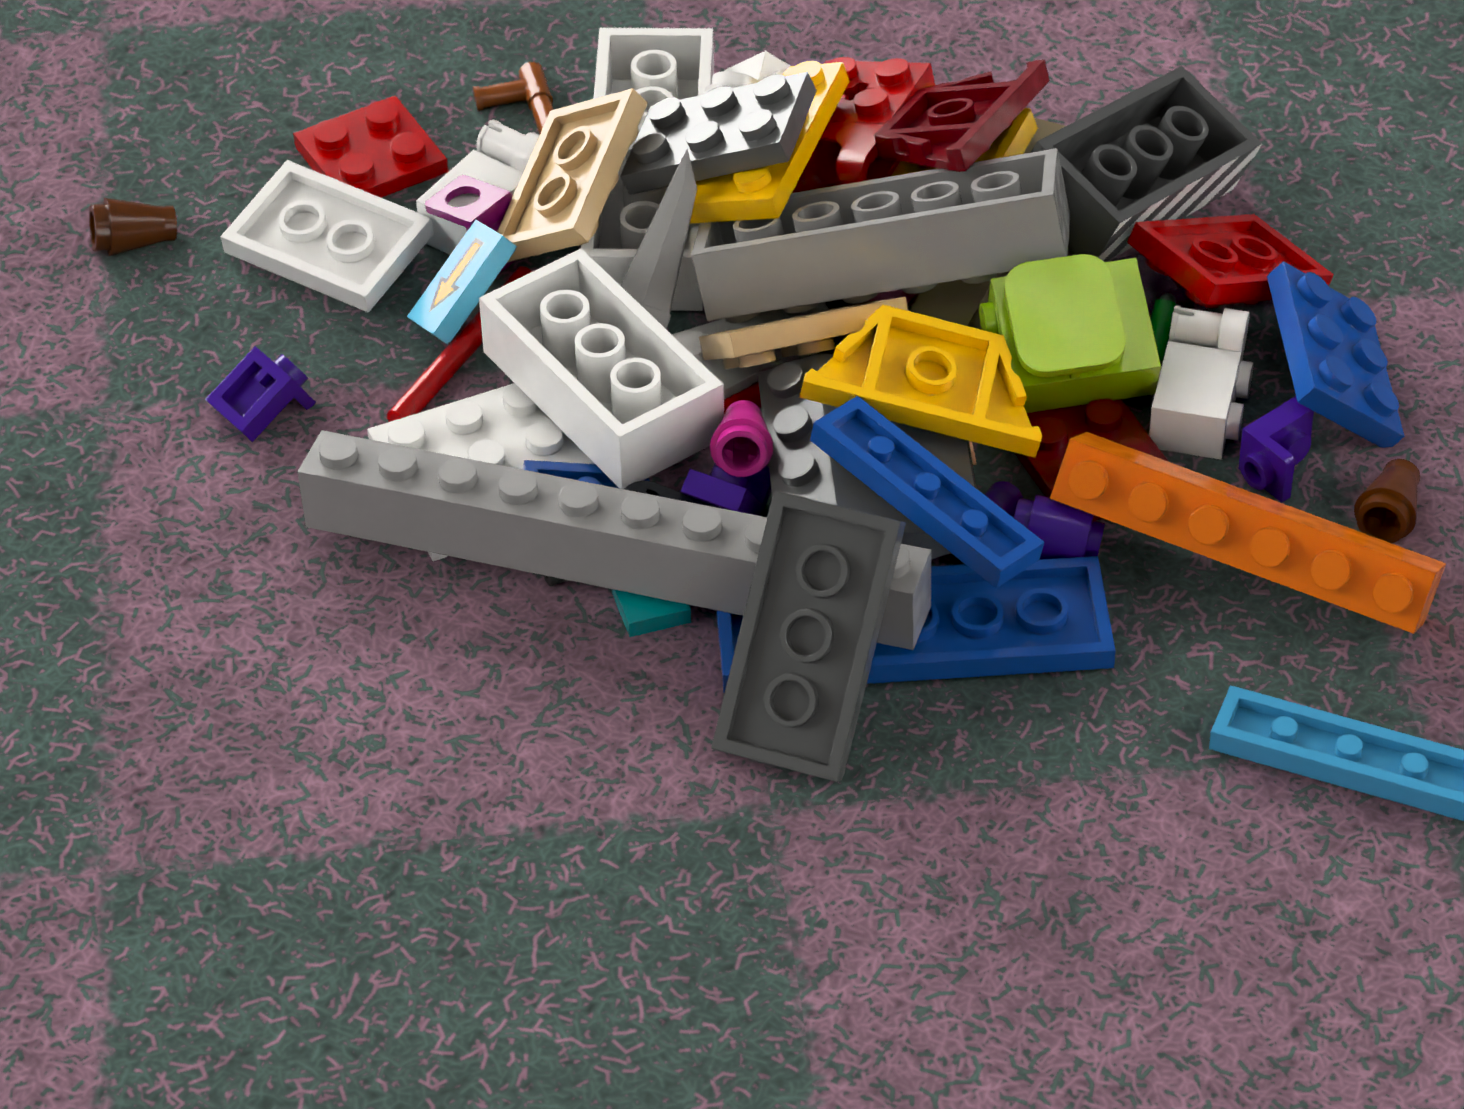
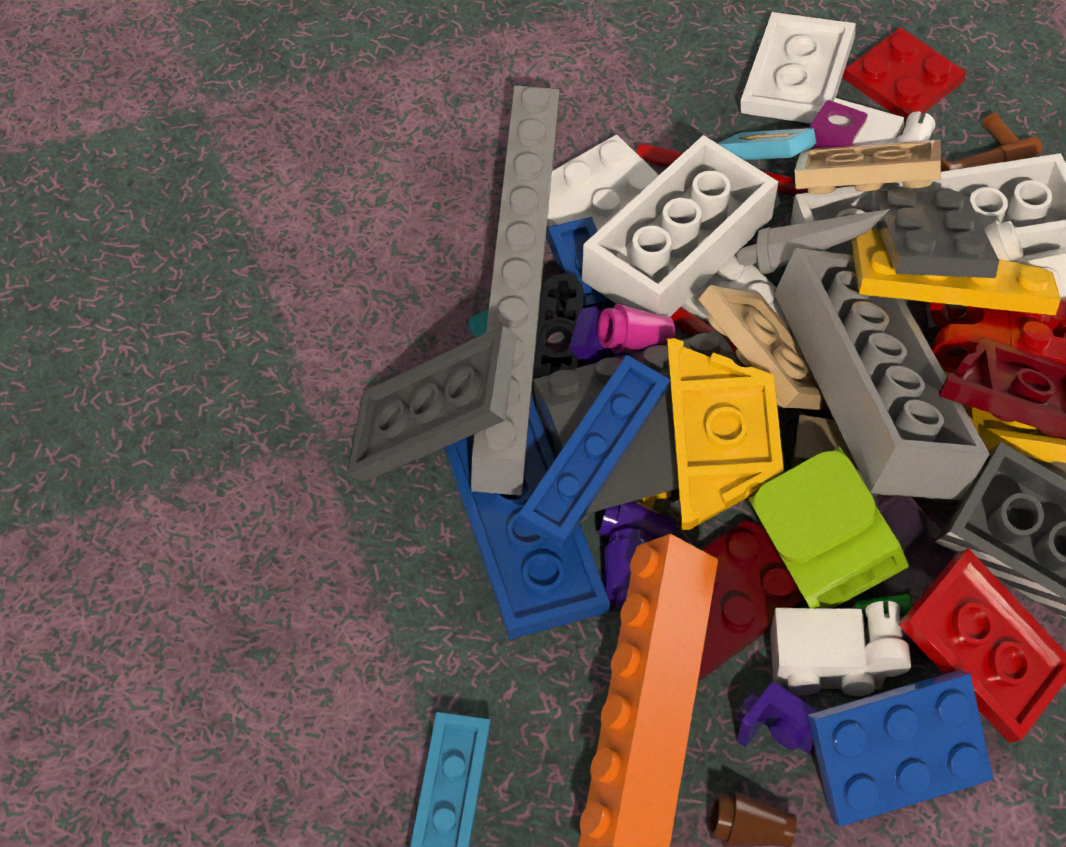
camera: 75 degrees right, 10 degrees up
dark purple bracket [205,346,316,442] -> none

